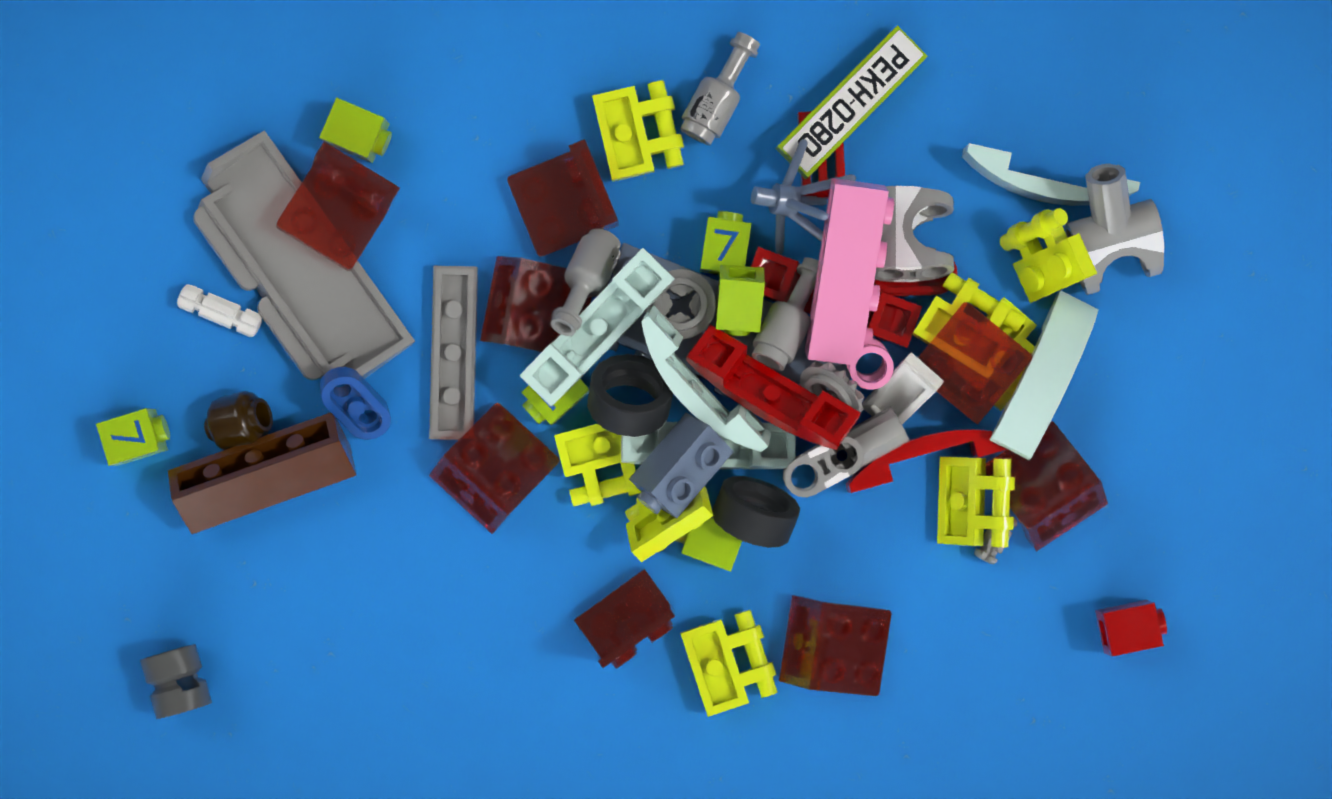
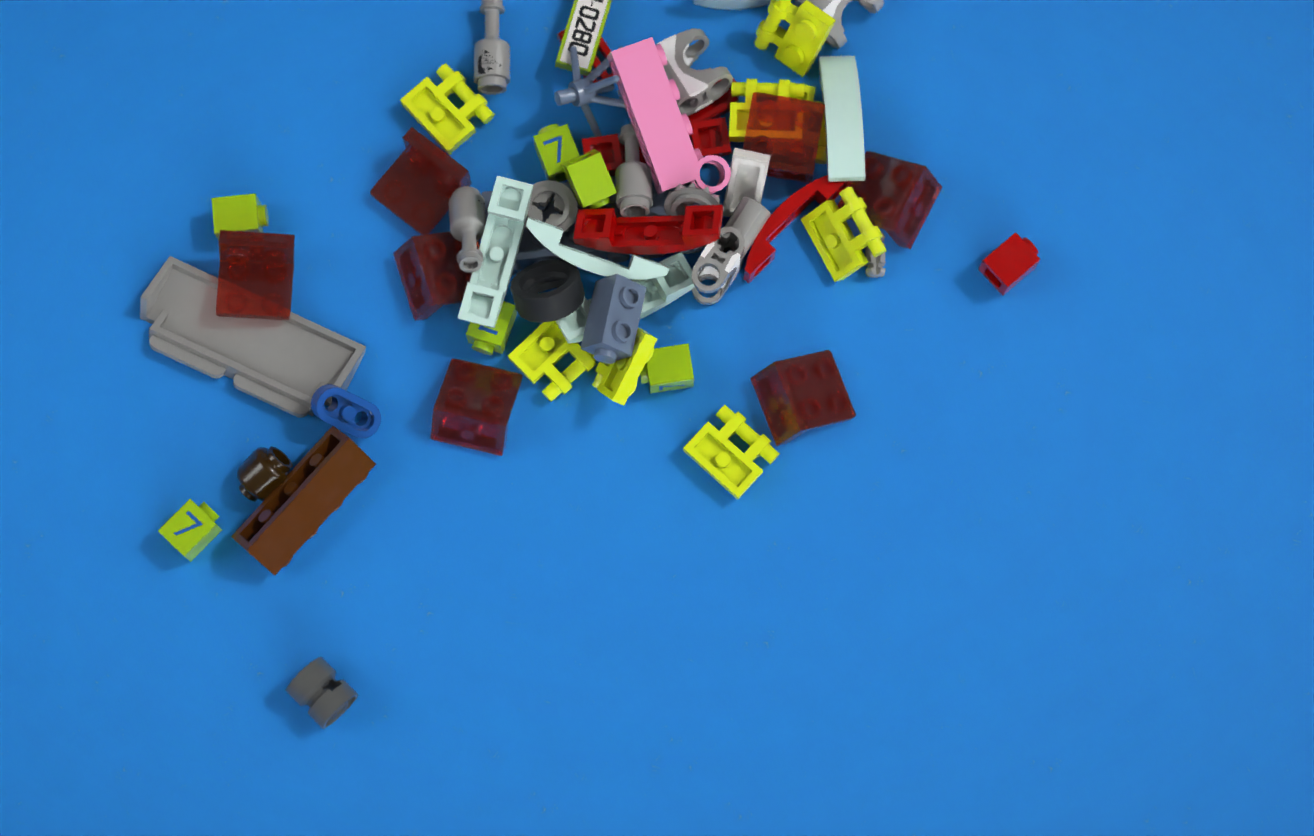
camera: 30 degrees left, 10 degrees down
white axle [177,284,262,337] -> none
light grey tile [429,266,478,440] -> none
clear red bracket [574,568,675,669] -> none
black tyre [712,476,800,548] -> none

